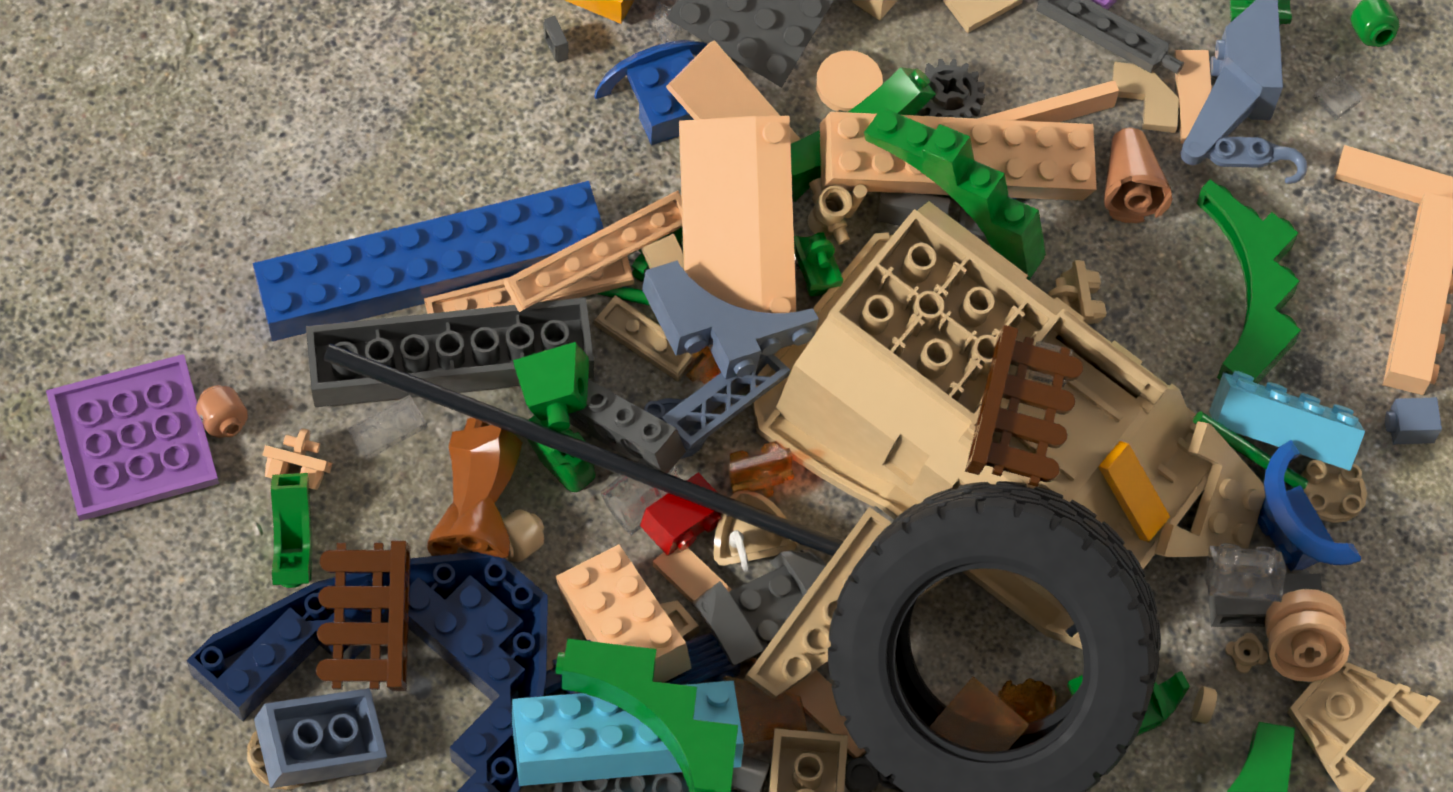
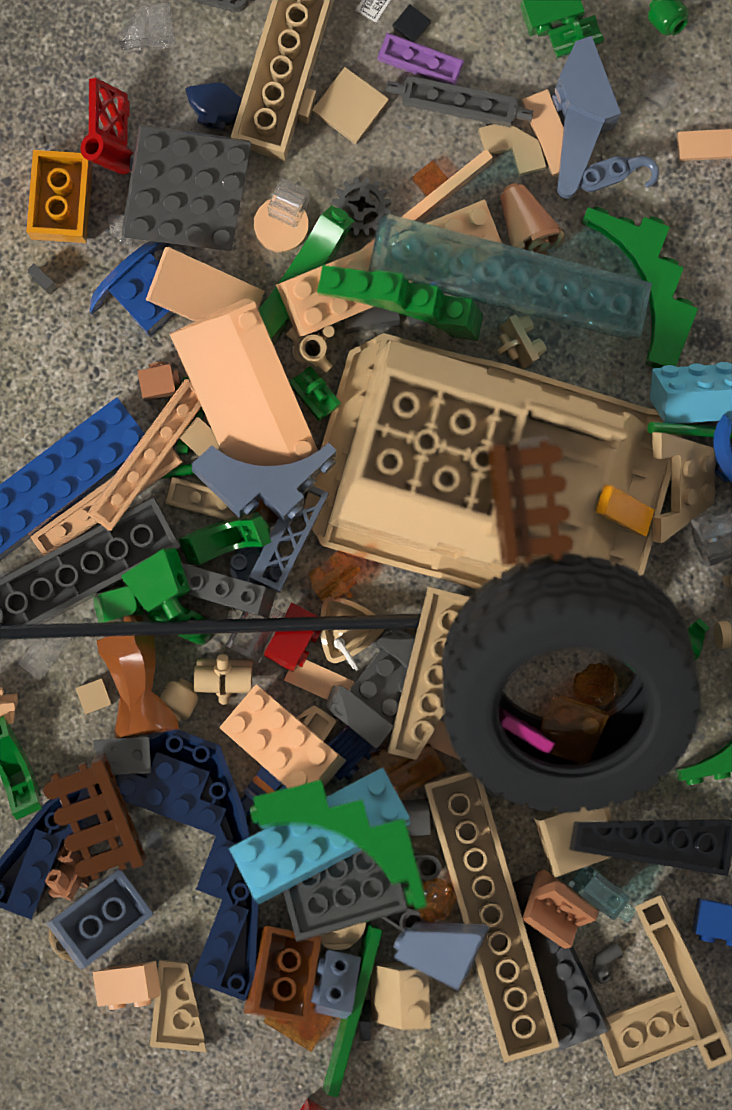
camera: 20 degrees left, 20 degrees up
none -> nougat hips [45,846,93,901]
none -> tan tile [76,678,113,715]
none -> green piece [93,587,144,622]
none -> dark grey piece [93,737,151,775]
none -> nougat brick [137,362,181,402]
none -> green arch [179,512,272,565]
none -> tan pin [194,654,253,705]
none -> clear piece [267,177,310,228]
none -> clear light blue brick [369,214,652,340]
none -> clear orange tile [411,160,448,197]
none -> dark pink tile [498,706,554,753]

